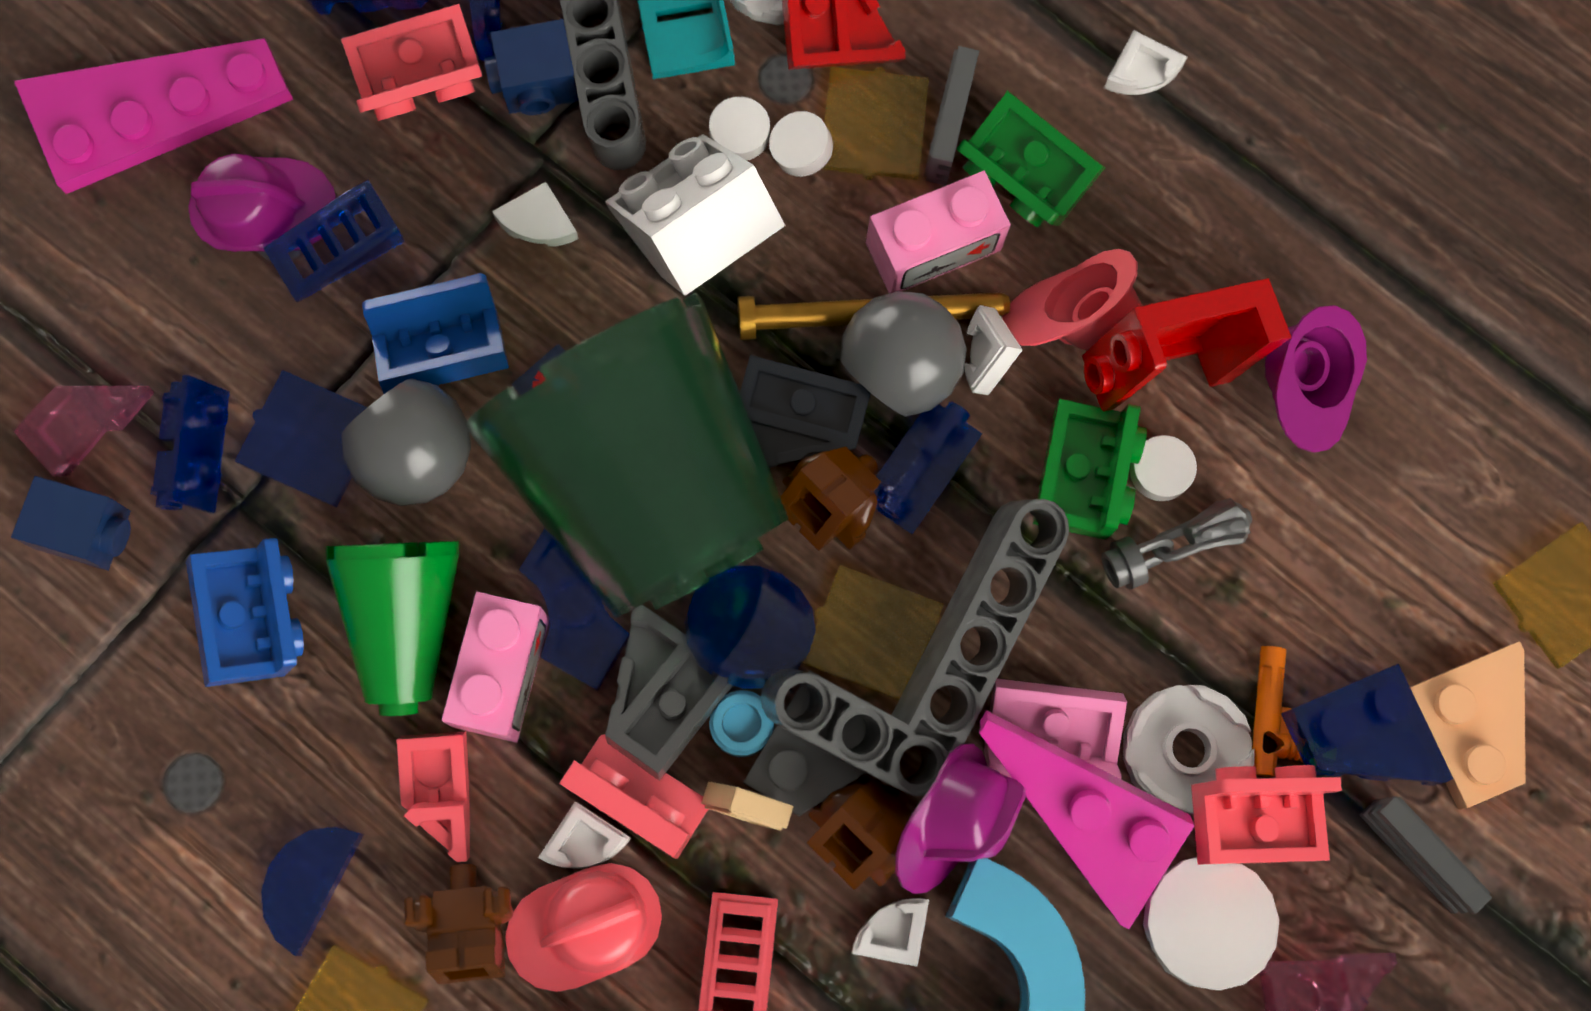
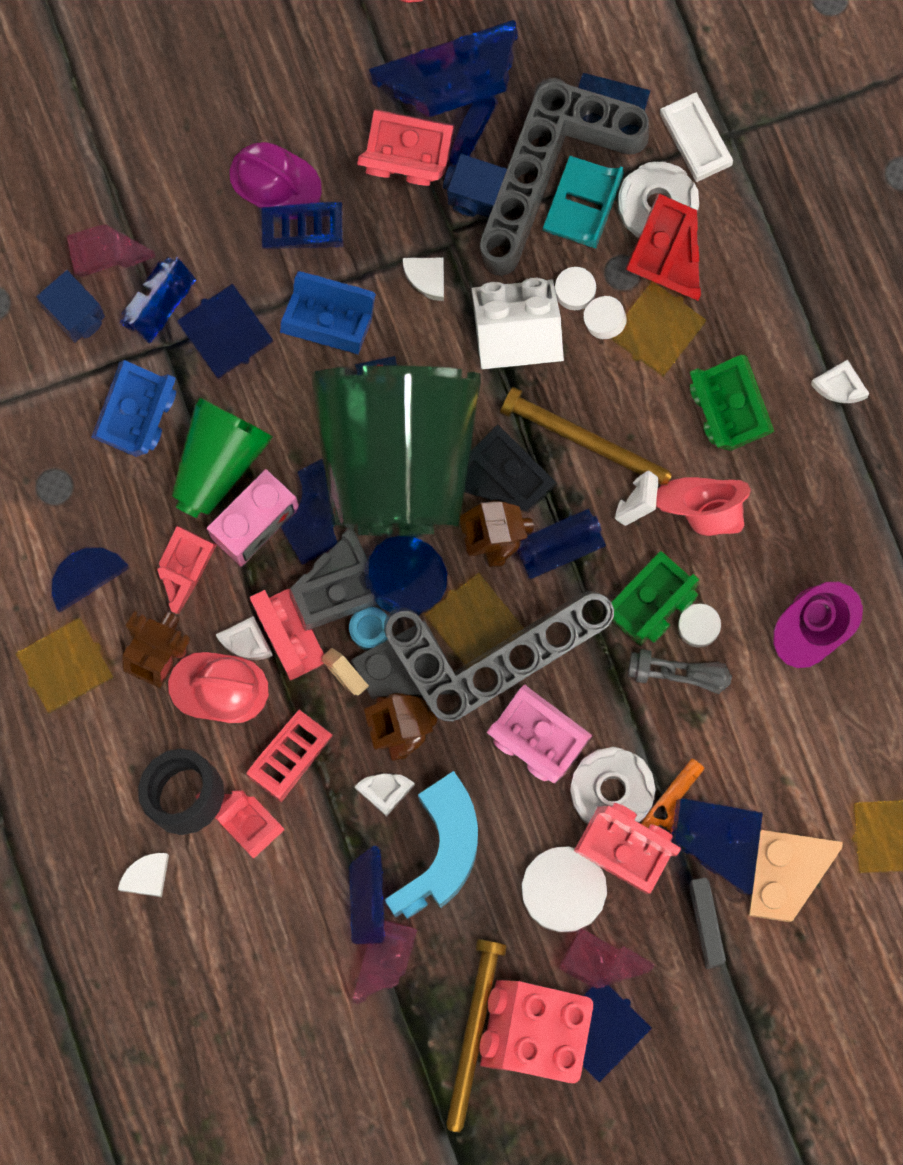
camera: 40 degrees right, 0 degrees up
dark pink wing [14,38,293,194] -> none
dark grey helmet [341,379,471,506] -> none
dark grey helmet [841,291,967,417] -> none
bright pink brick [866,170,1011,293] -> none
magenta piece [896,744,1026,894] -> none
dark grey tile [924,46,979,186] -> none
dark pink wing [979,710,1195,929] -> none
red panel [1082,278,1292,411] -> none

